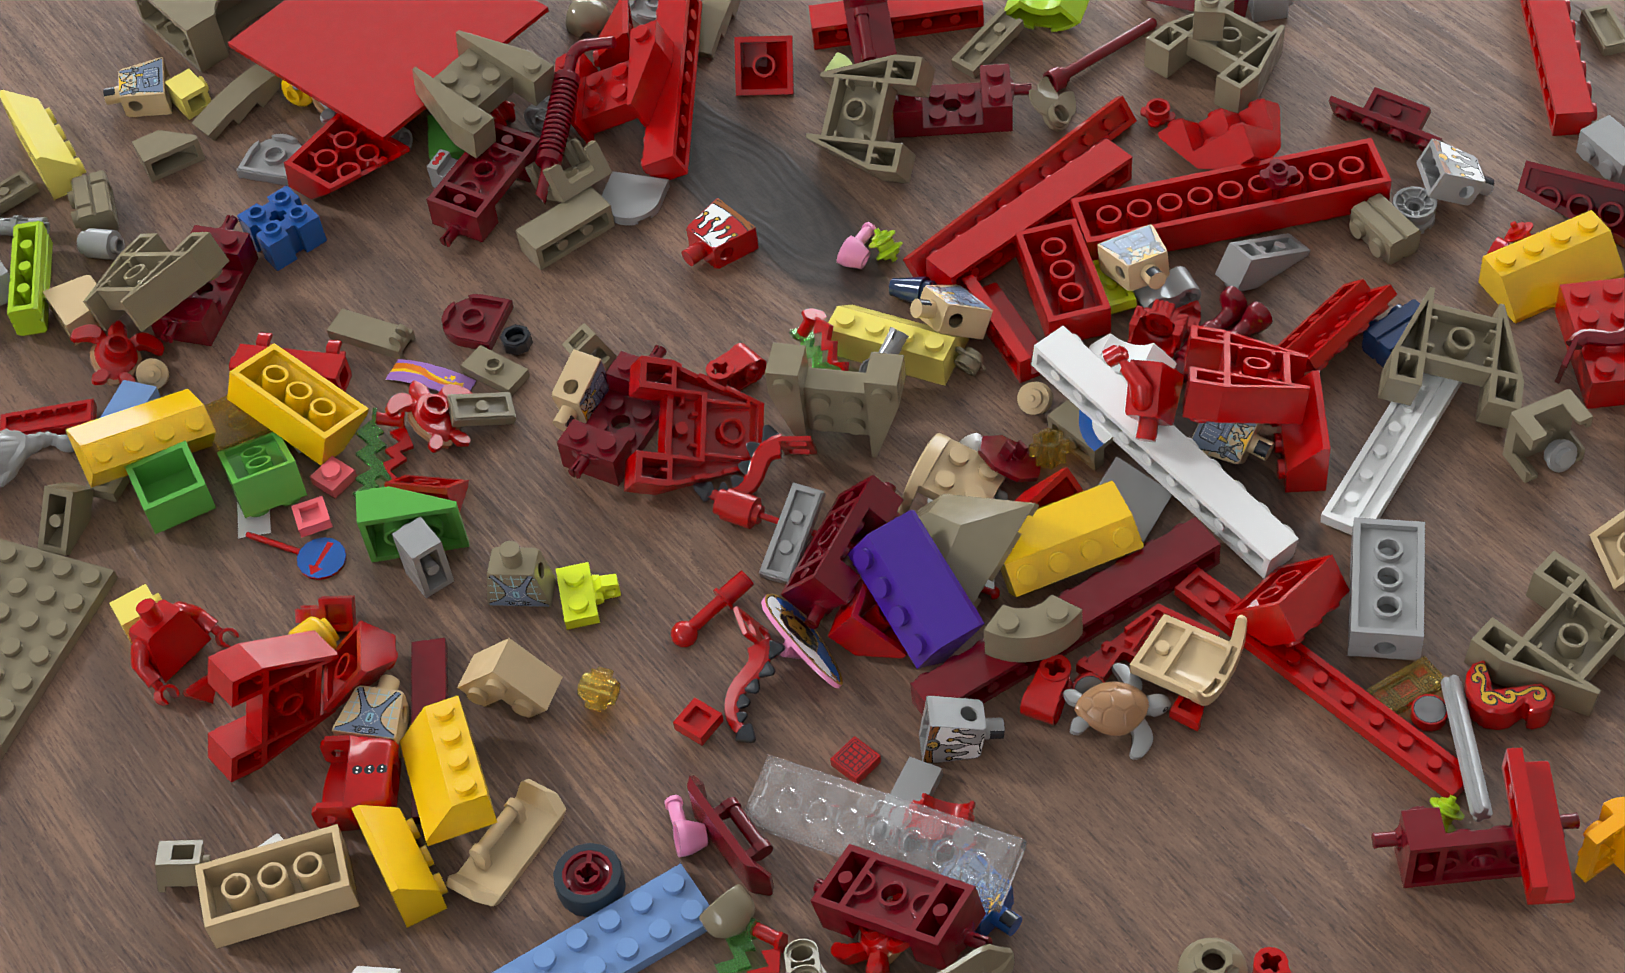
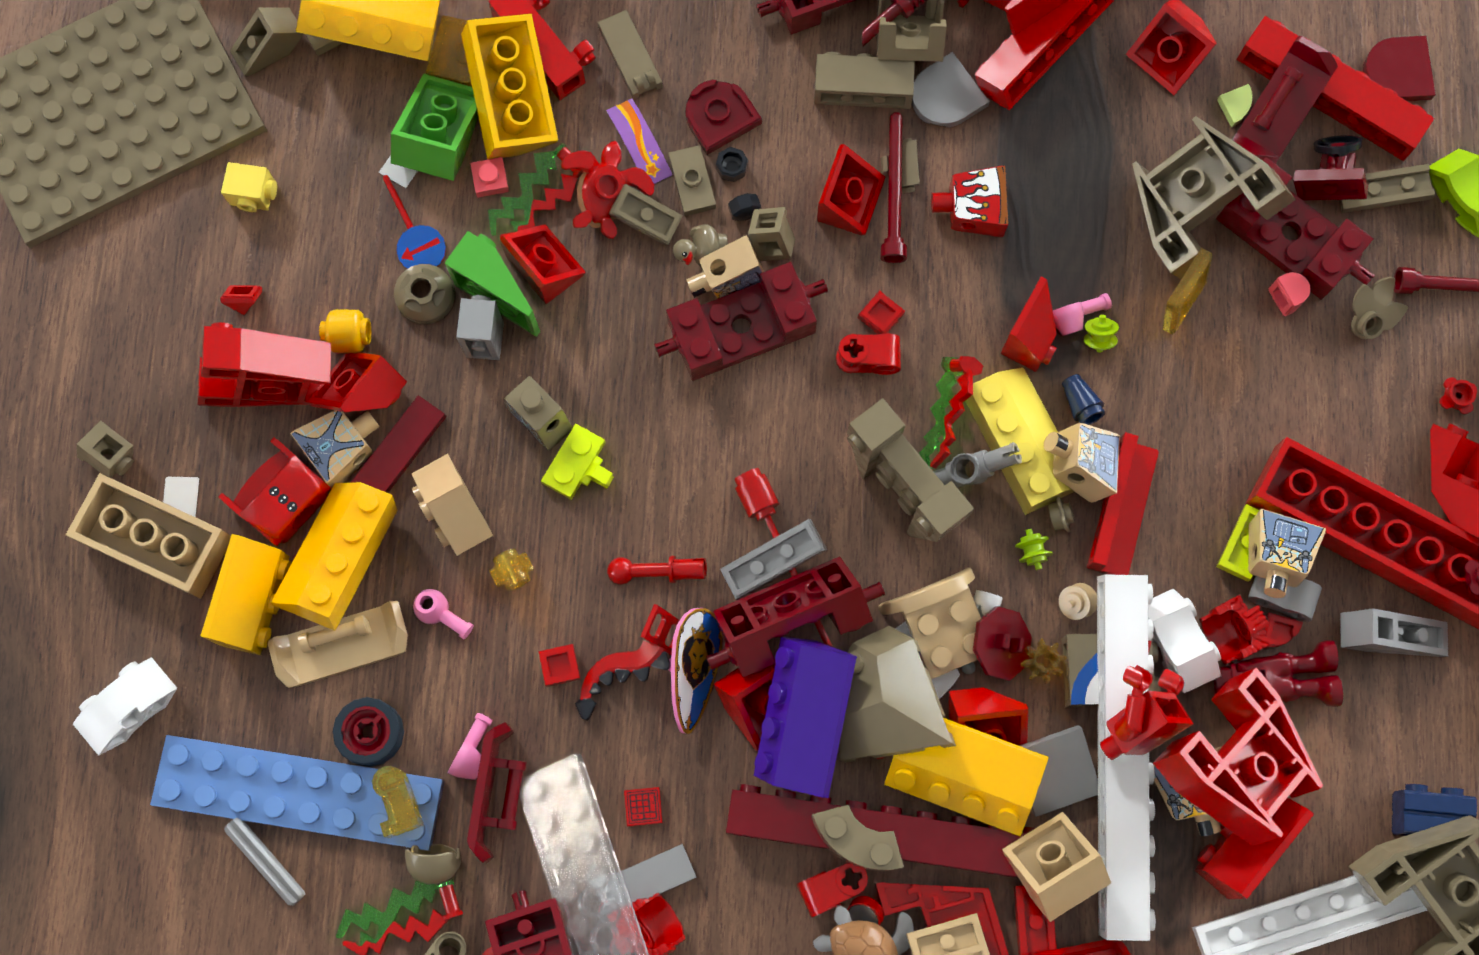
camera: 35 degrees right, 25 degrees up
bright green piece [125,440,216,534] -> none
red torso [128,598,239,706] -> none
coral plate [291,496,333,538] -> none
red plate [295,595,357,631] -> none
red wedge [624,355,764,495] -> none
red piece [693,425,817,502] -> none
red plate [903,95,1137,277] -> none
light grey torso [919,696,1005,763] -> none
red brick [926,139,1133,286] -> none
red brick [1015,218,1111,340] -> none
red brick [1277,279,1397,376] -> none
none -> clear yellow leg [372,766,424,838]
none -> dark tan piece [394,264,455,324]
none -> bright pink bar [413,589,474,639]
none -> dark tan animal [673,224,727,265]
none -> black tile [728,193,761,221]
none -> red slope [817,144,886,235]
none -> red tile [858,290,905,334]
none -> dark red piece [880,112,907,263]
none -> dark tan piece [880,138,920,194]
none -> red slope [1000,276,1057,372]
none -> tan slope [1002,812,1111,922]
none -> lime wheel [1015,529,1053,570]
none -> clear yellow tile [1162,248,1213,335]
none -> coral brick [1268,272,1310,317]
none -> dark red piece [1293,135,1368,201]

